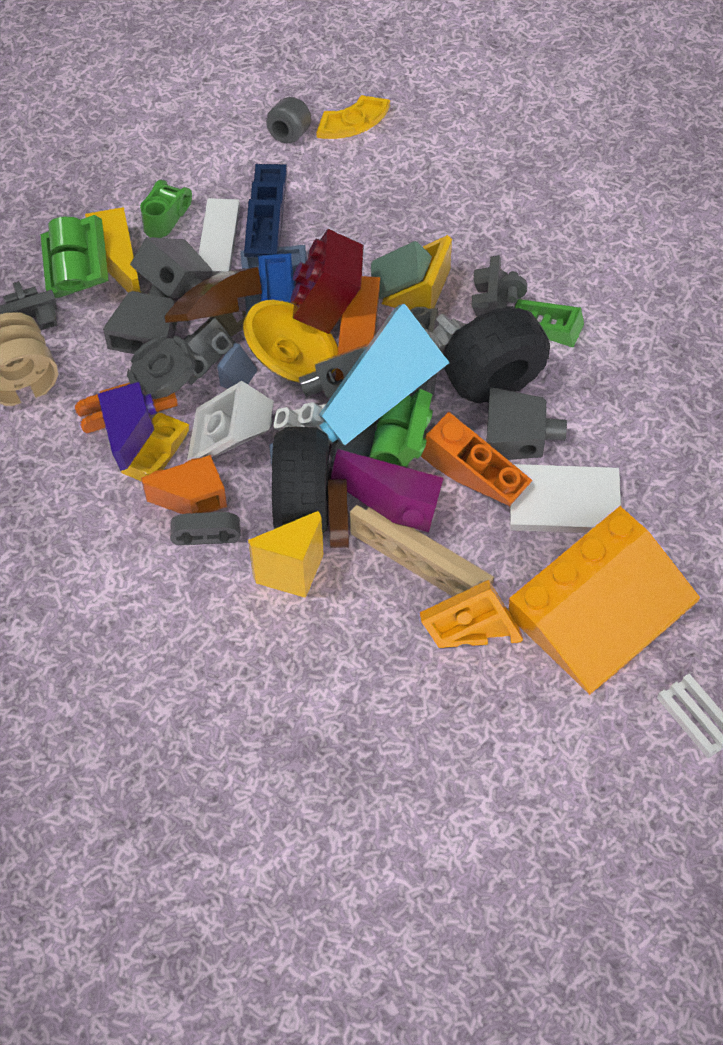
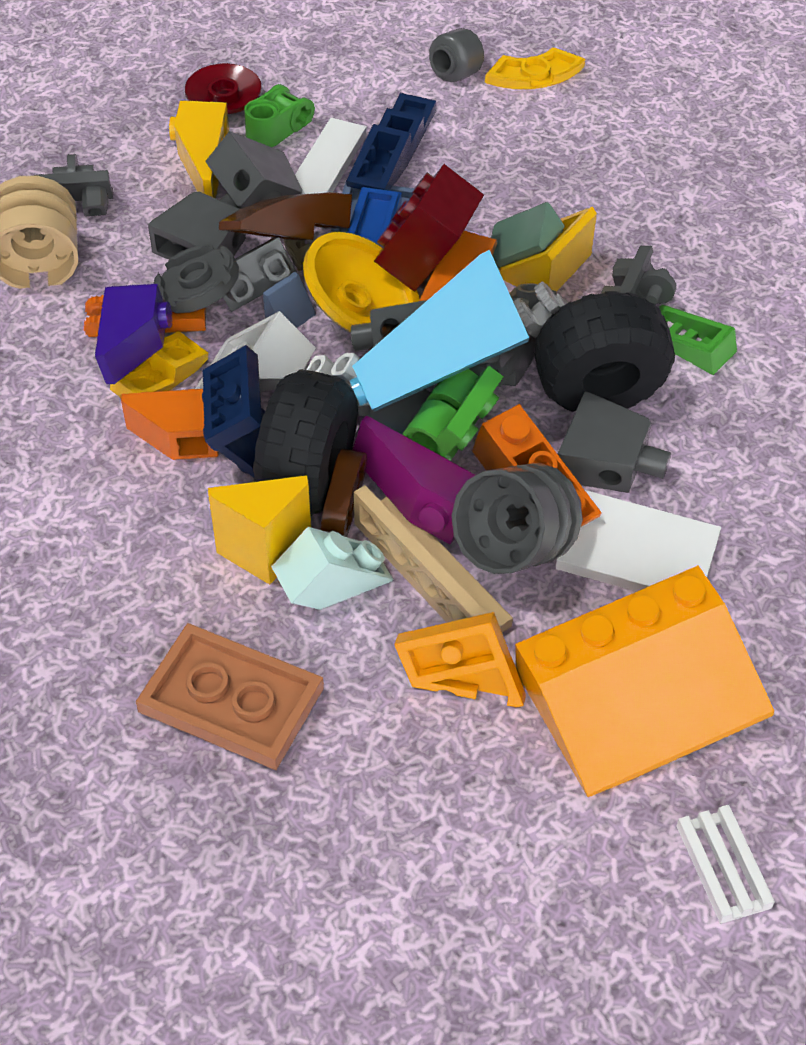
camera: 15 degrees right, 5 degrees down
bright green plate [40,215,109,298] -> none
dark grey beam [170,512,241,546] -> none
none -> nougat plate [136,623,324,770]
none -> dark red dish [185,63,262,114]
none -> dark blue bracket [202,345,265,478]
none -> light aqua slope [271,527,393,610]
none -> dark grey wheel [451,463,583,574]

